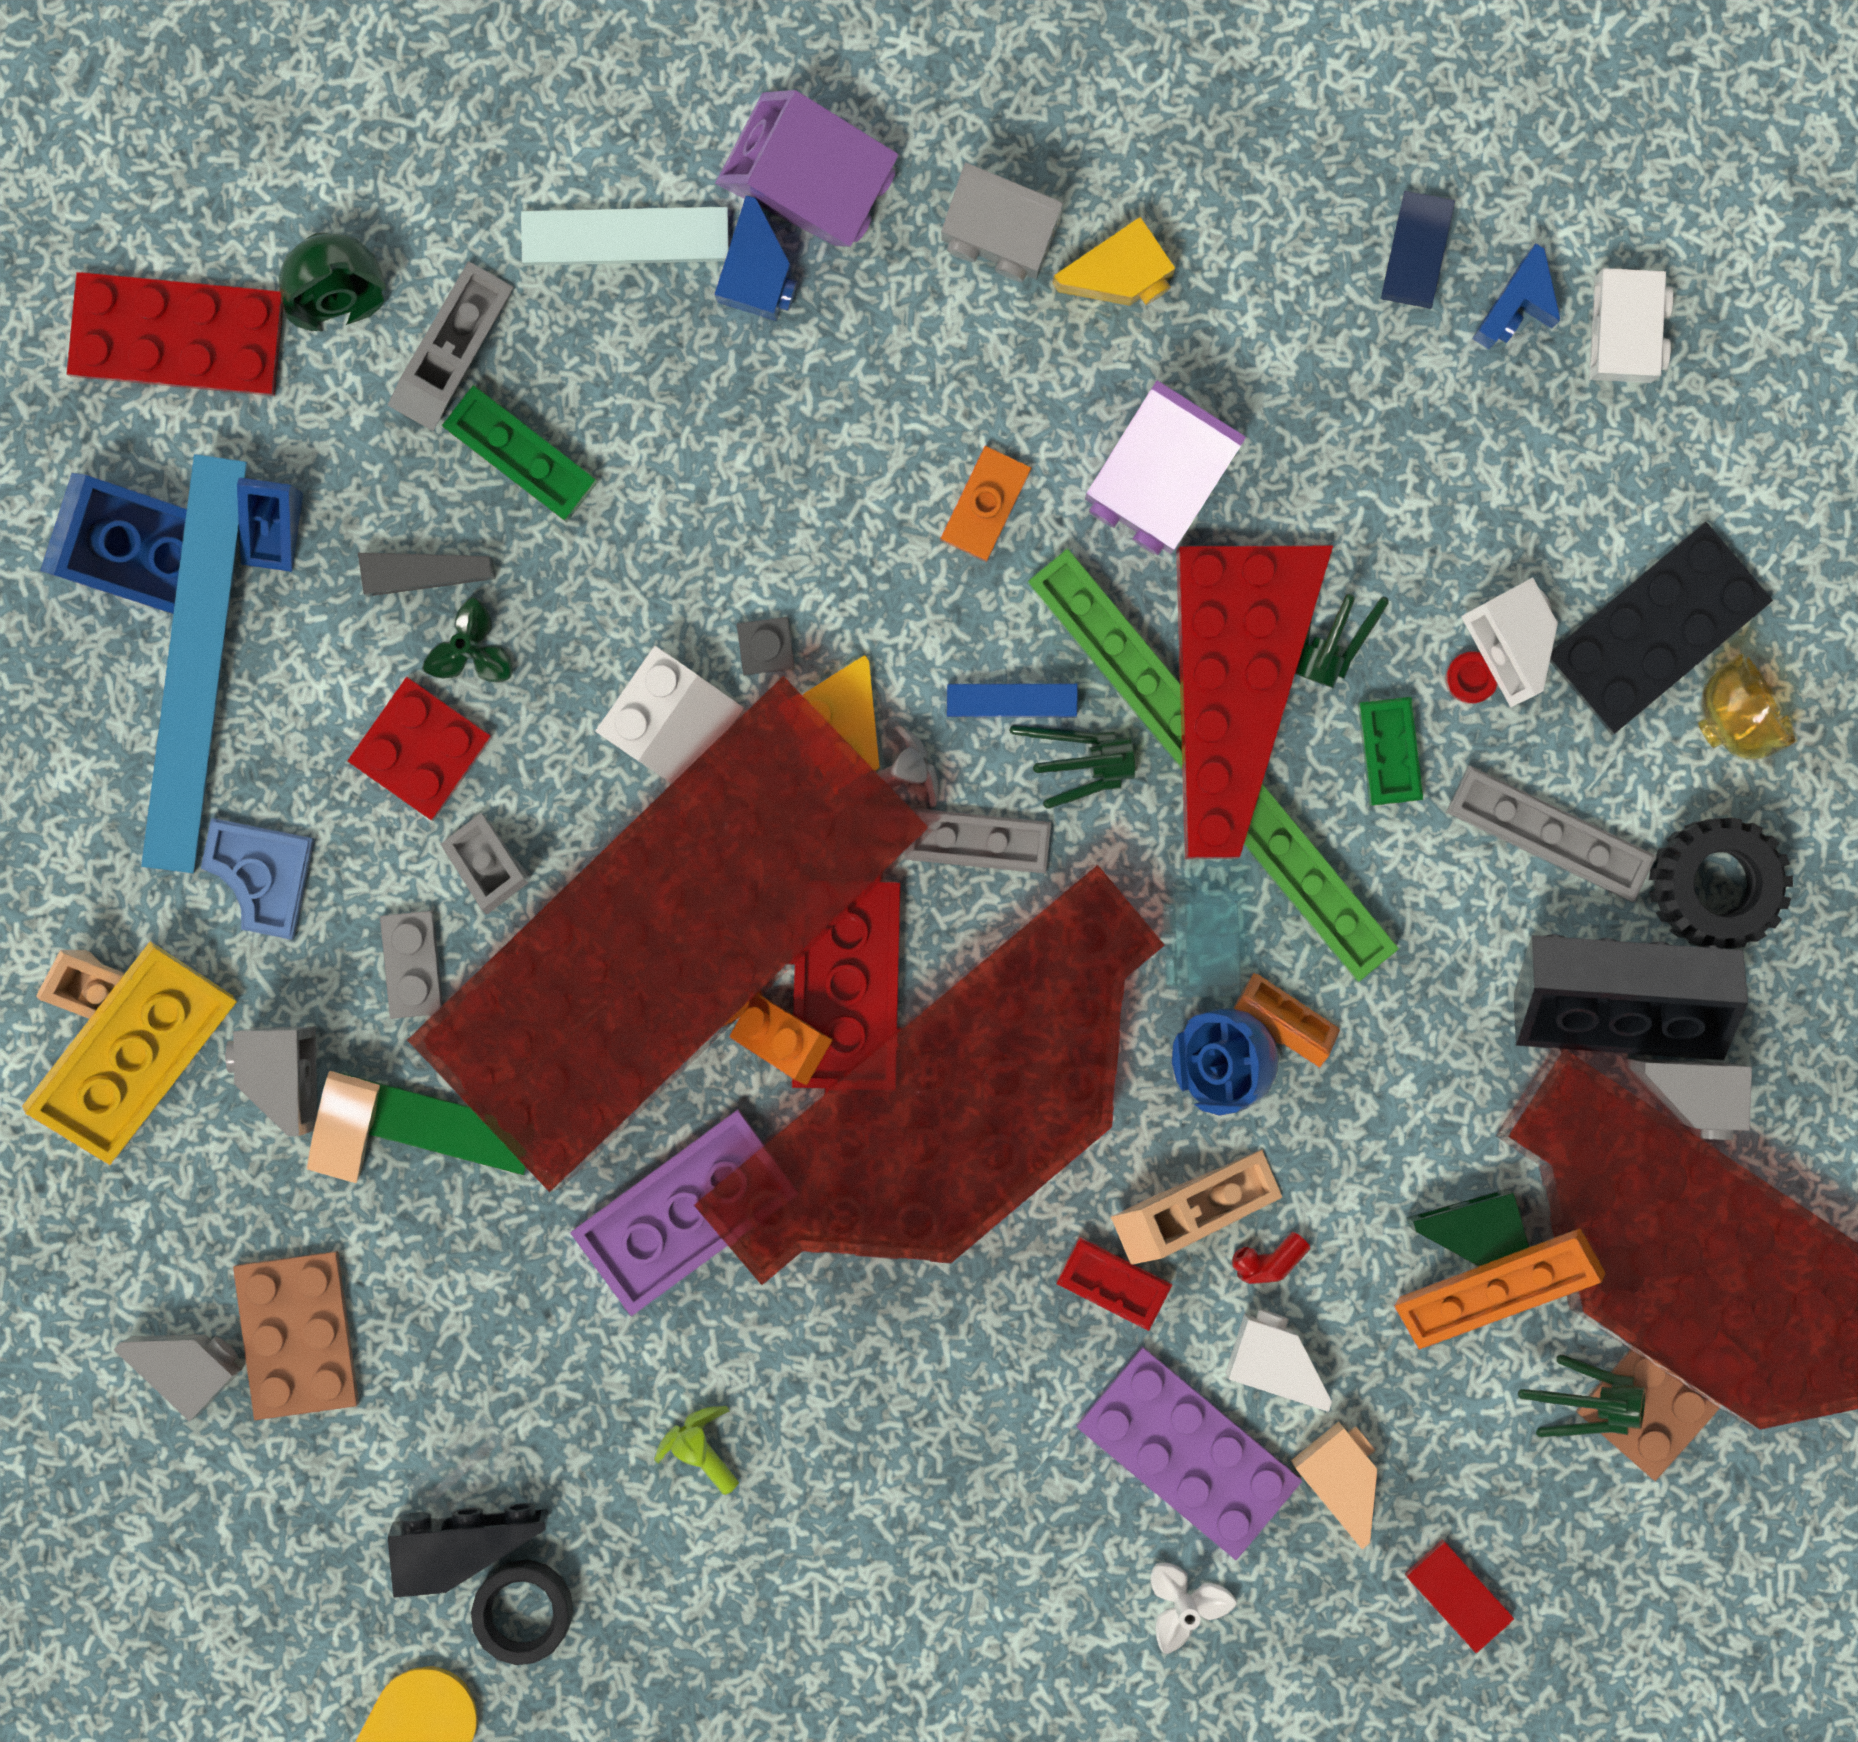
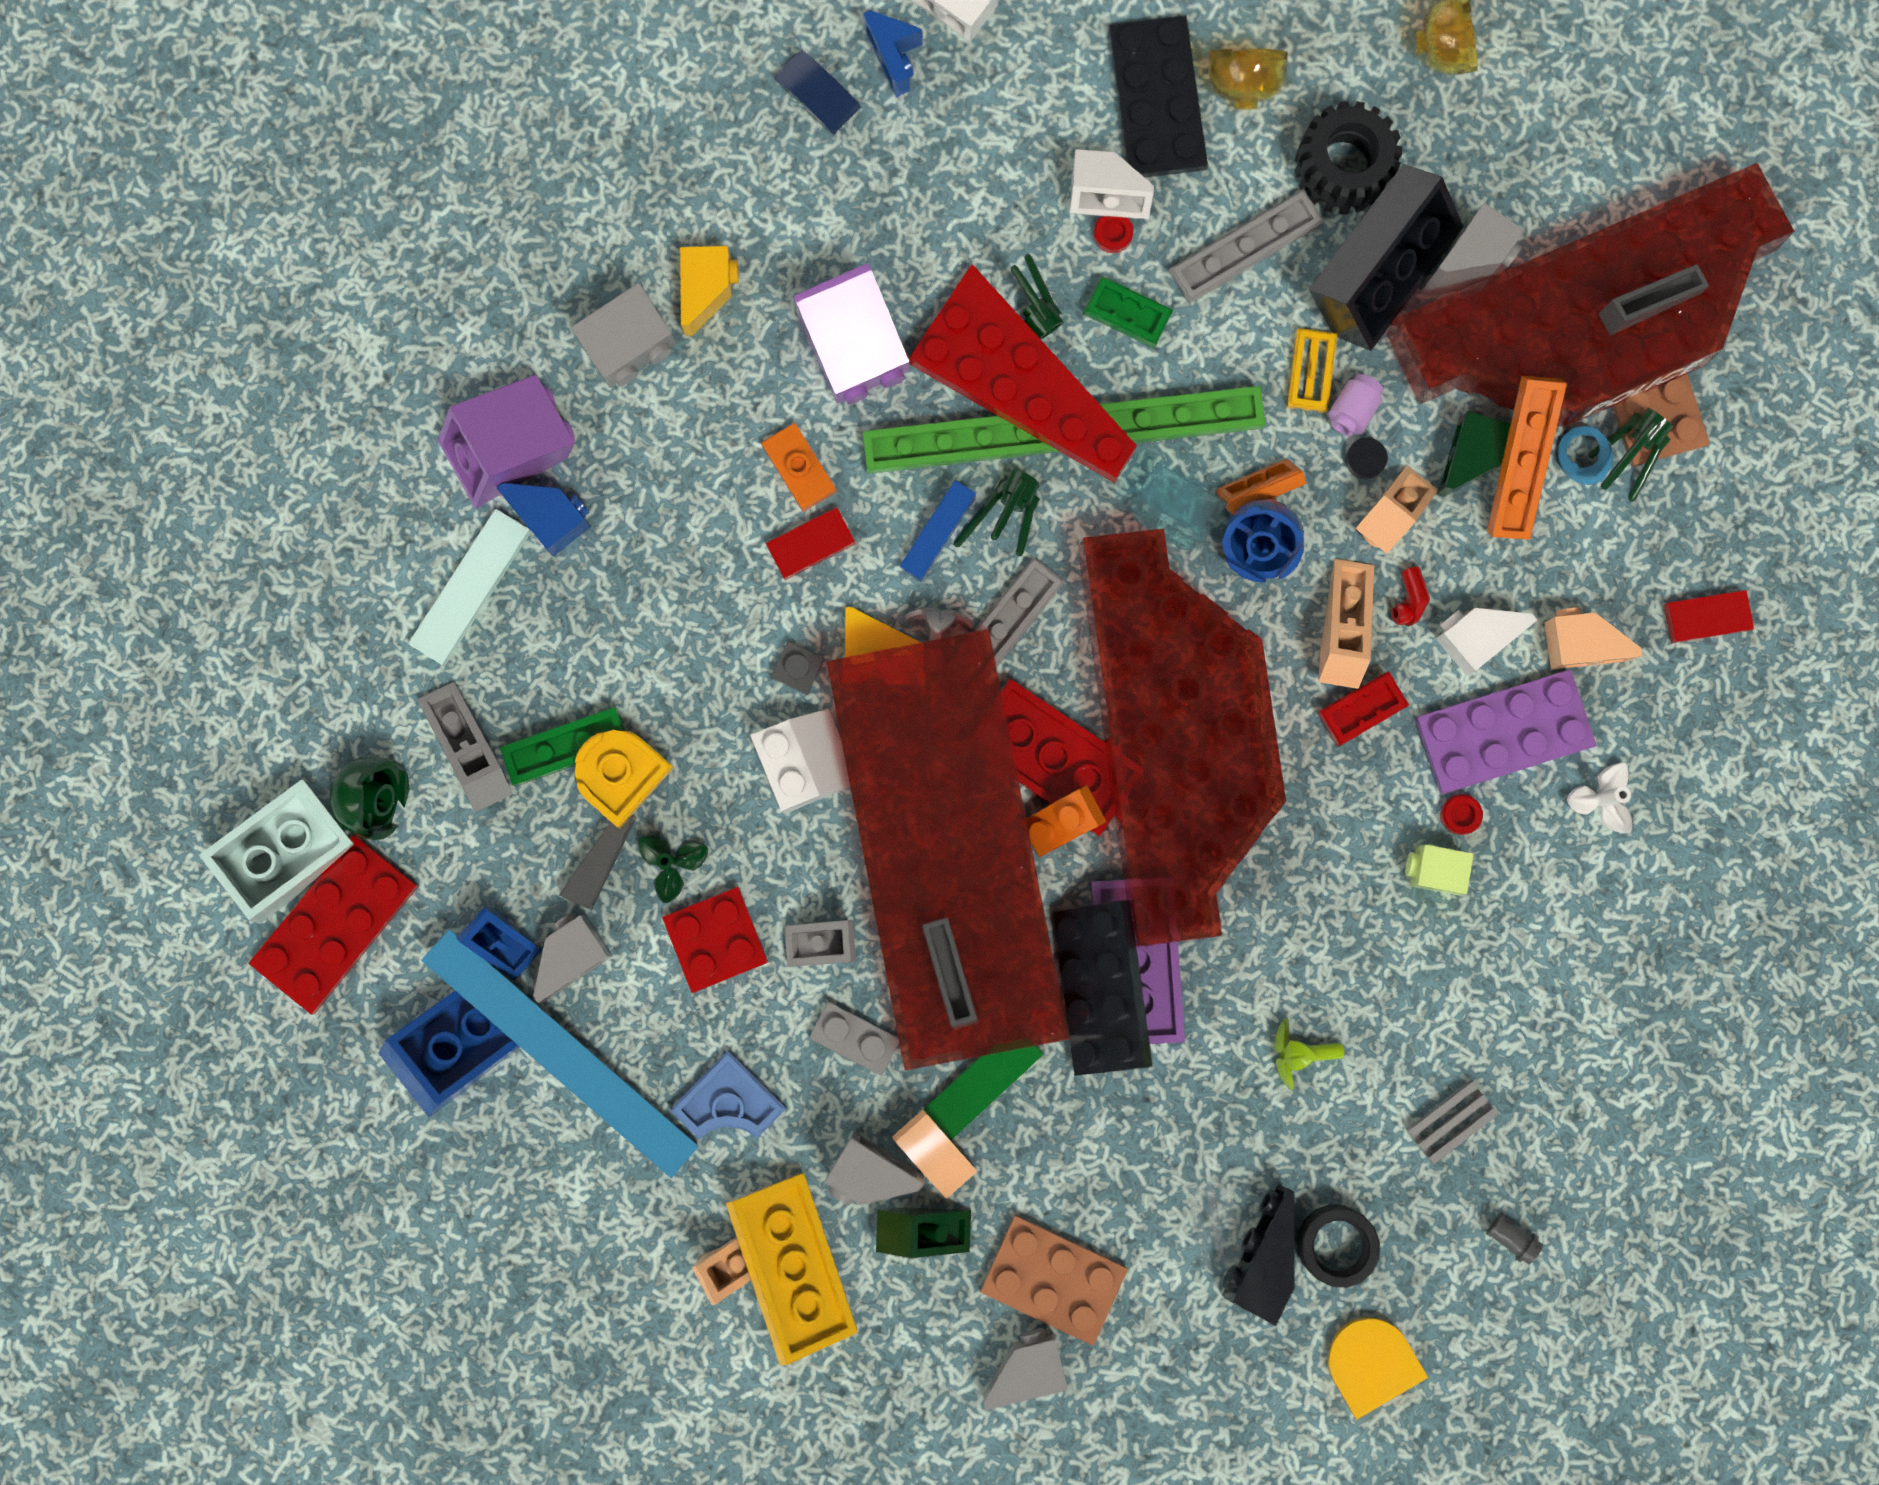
camera: 60 degrees left, 5 degrees down
none -> light aqua slope [199,779,354,924]
none -> light grey slope [533,913,613,1003]
none -> yellow tile [575,730,674,829]
none -> red tile [766,507,856,580]
none -> dark green slope [876,1207,971,1259]
none -> dark grey piece [922,918,980,1029]
none -> black plate [1053,900,1153,1076]
none -> yellow tile [1286,328,1337,413]
none -> lavender brick [1328,374,1384,436]
none -> black tile [1345,437,1388,479]
none -> light nougat slope [1356,465,1438,554]
none -> yellowish green brick [1405,845,1474,895]
none -> light grey tile [1406,1080,1499,1164]
none -> red tile [1440,794,1483,835]
none -> dark azure piece [1558,426,1613,485]
none -> dark grey piece [1599,264,1709,336]

